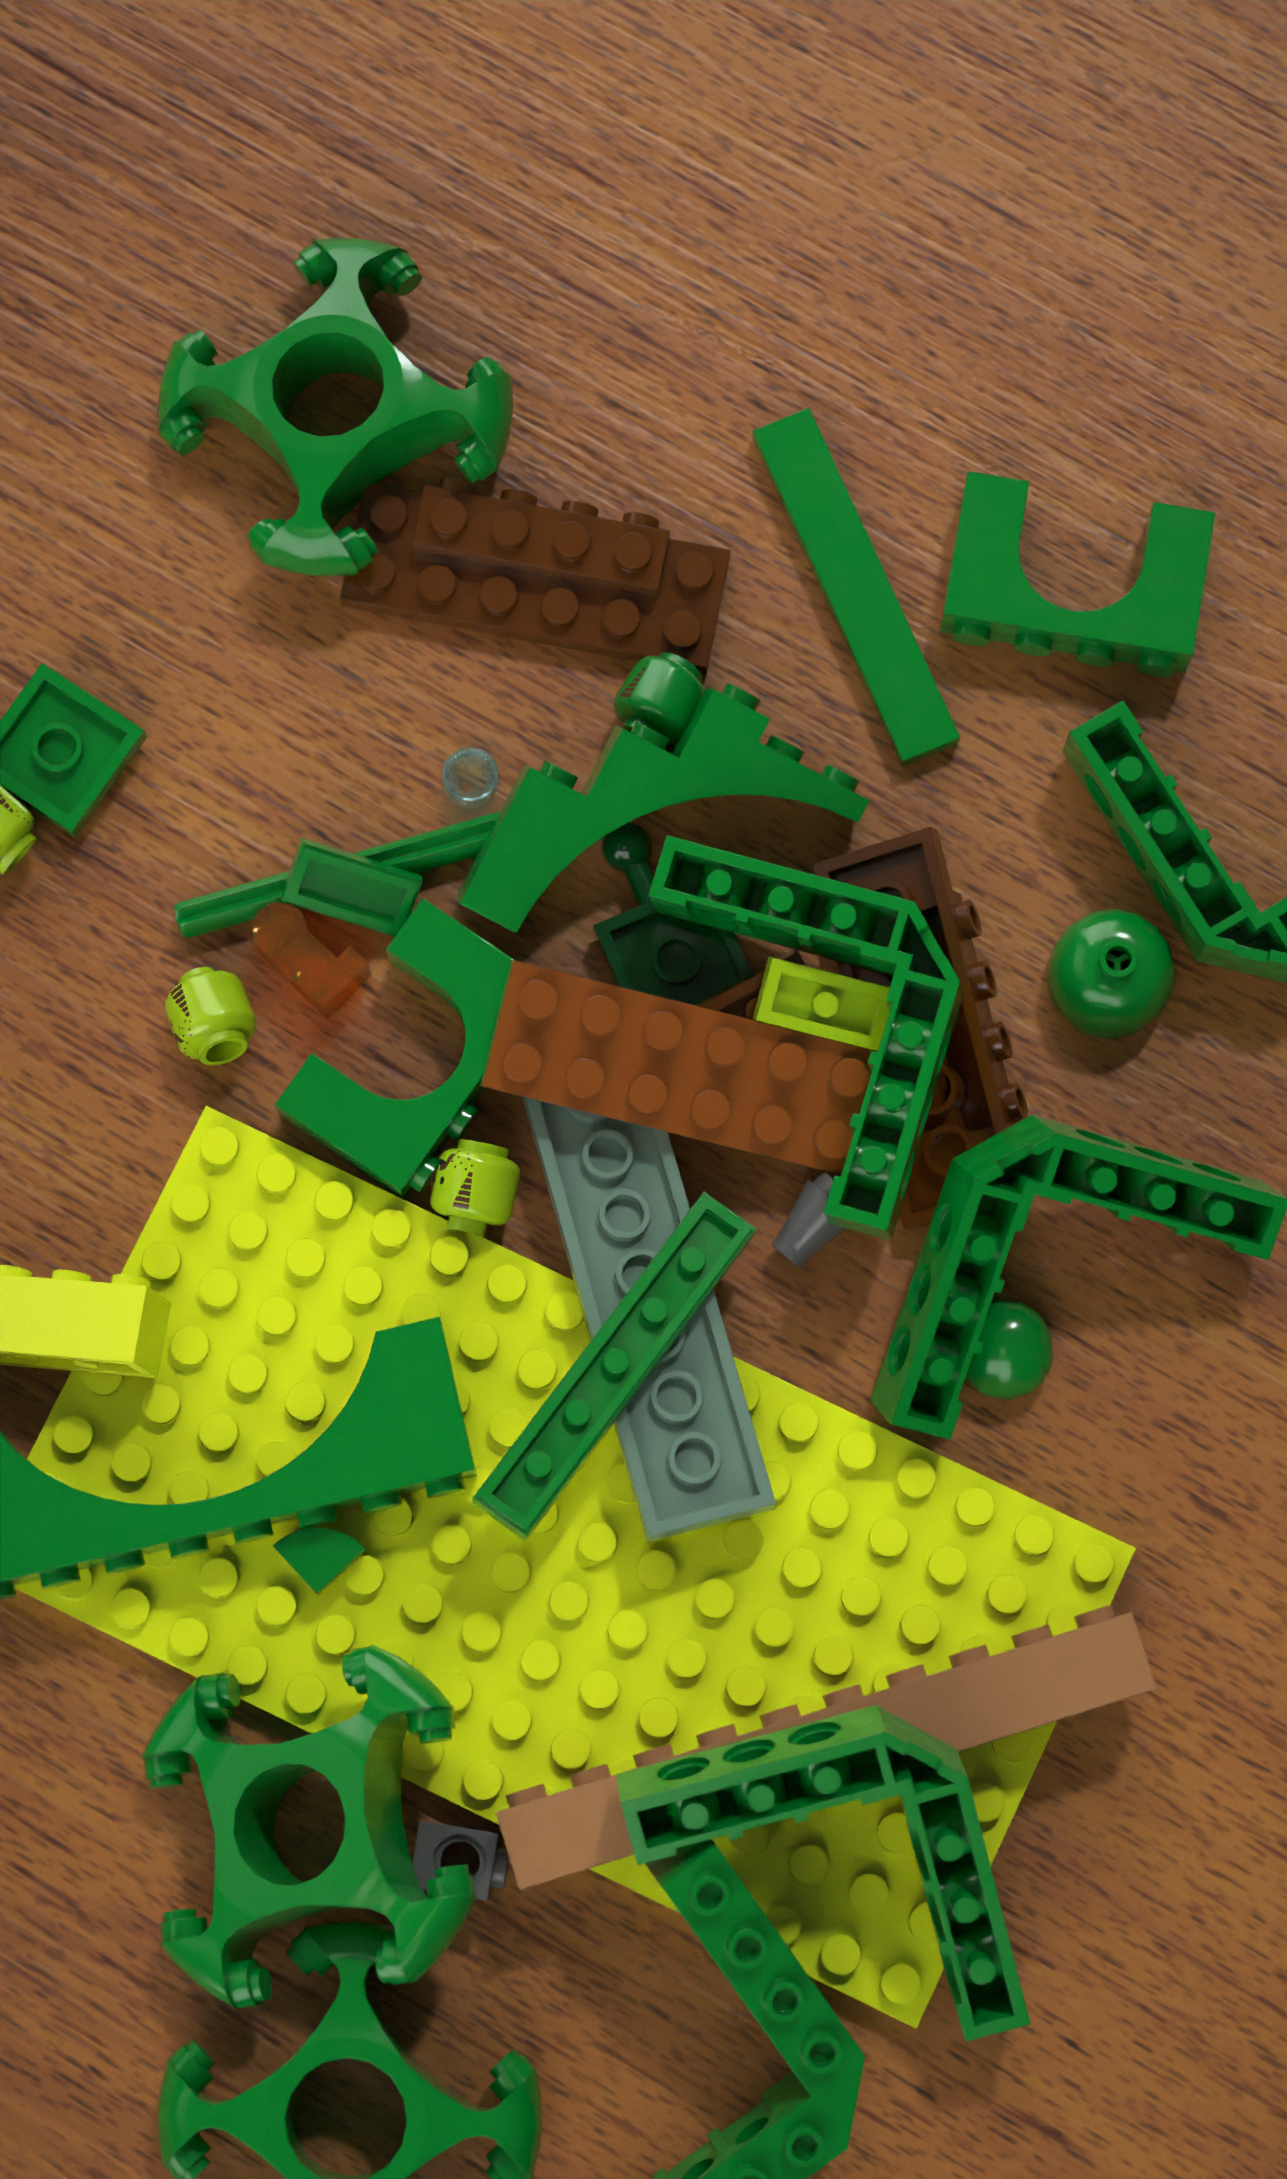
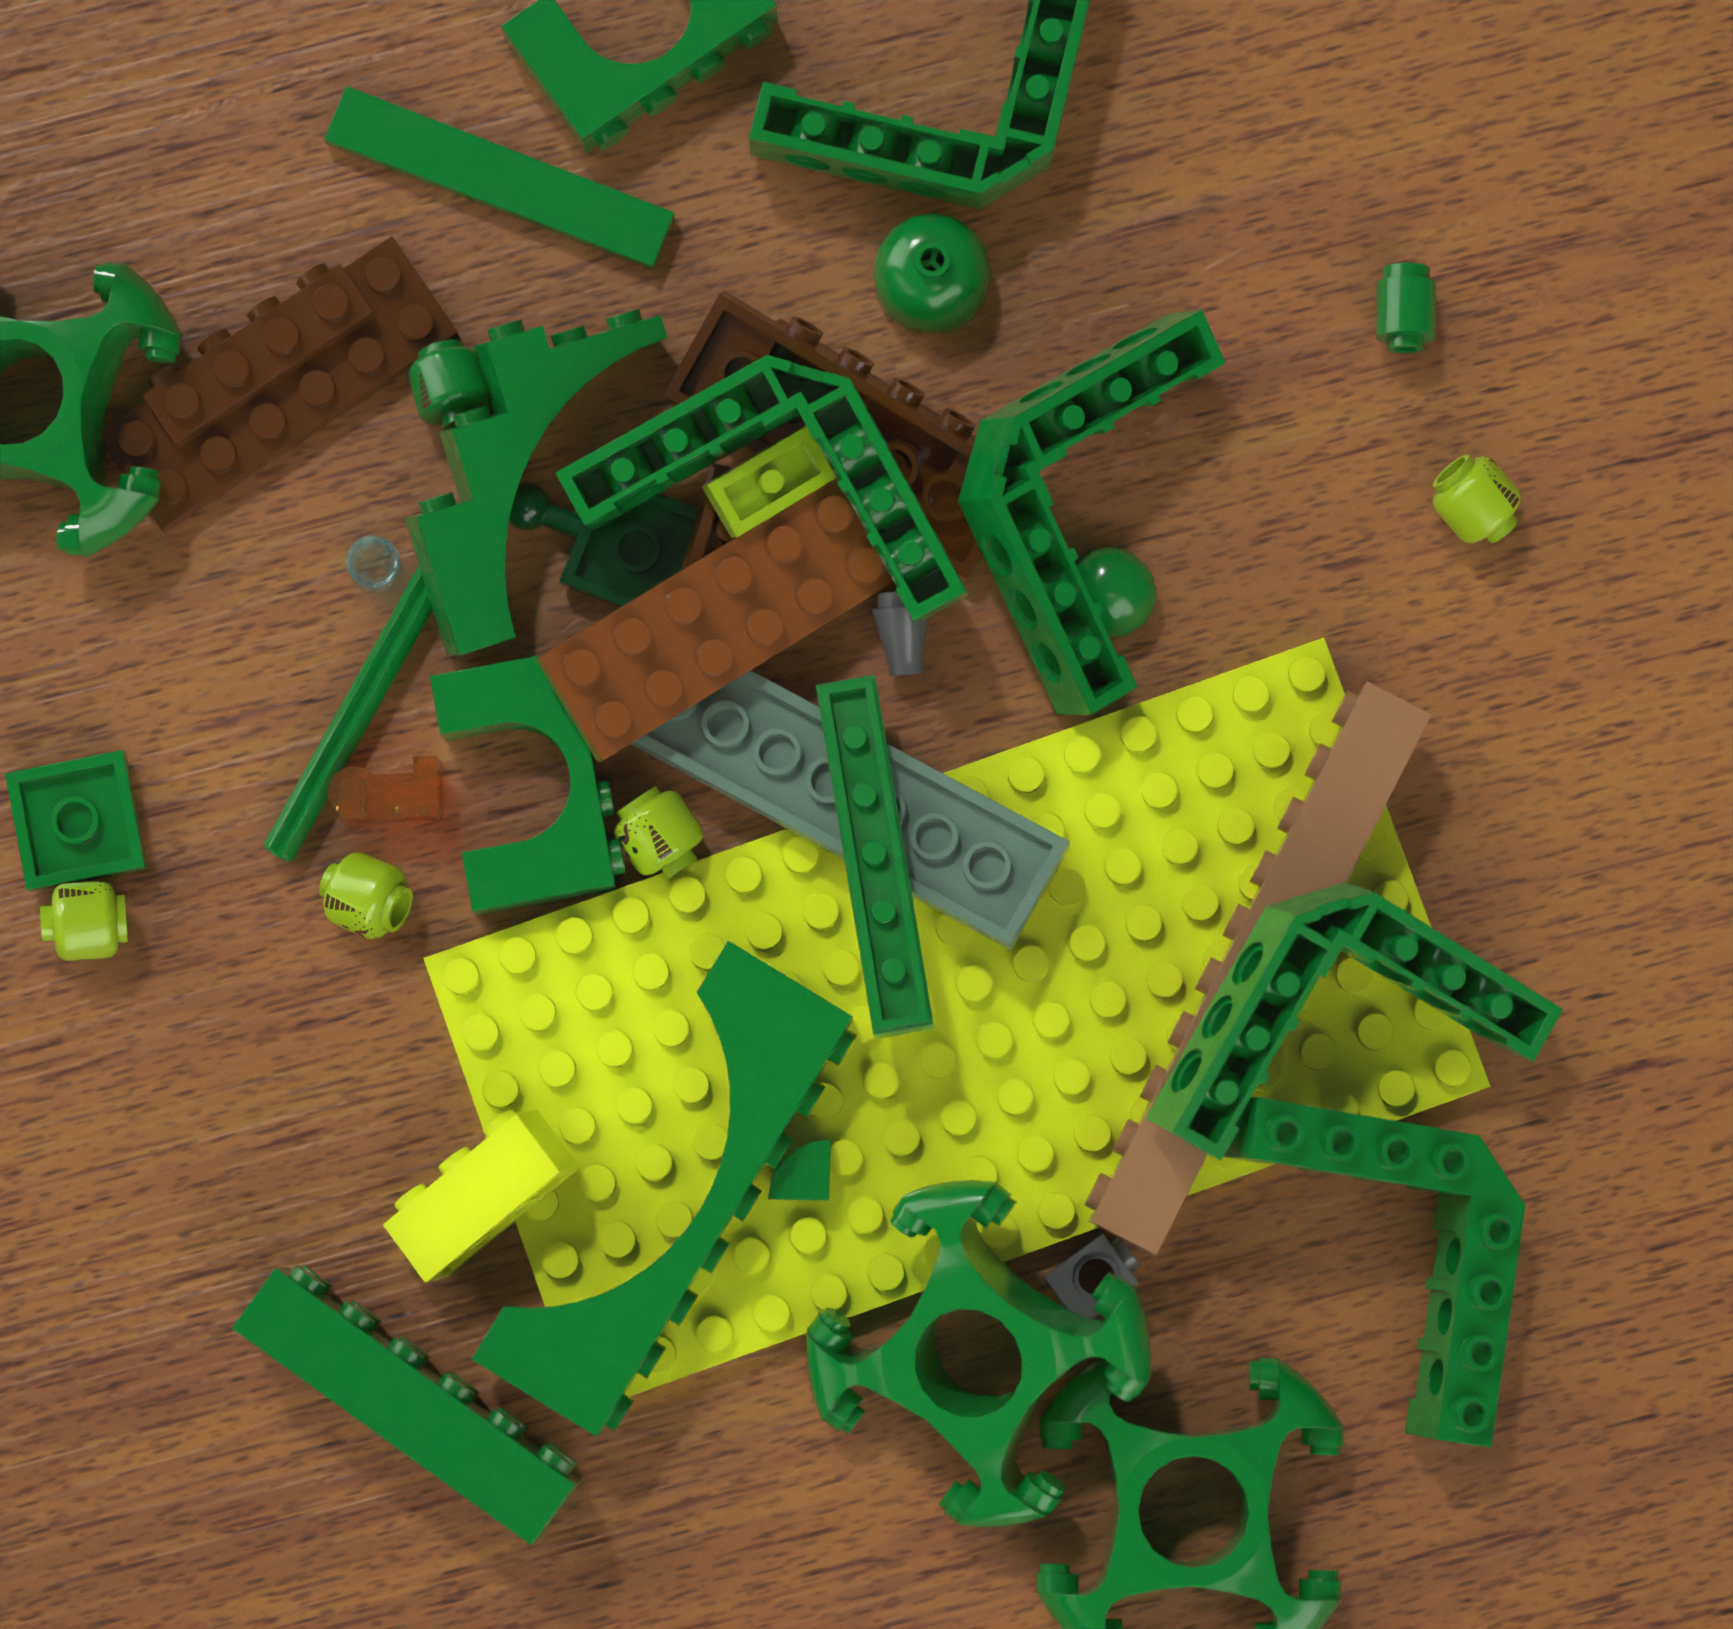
camera: 45 degrees left, 5 degrees up
green tile [281,837,423,937] -> none

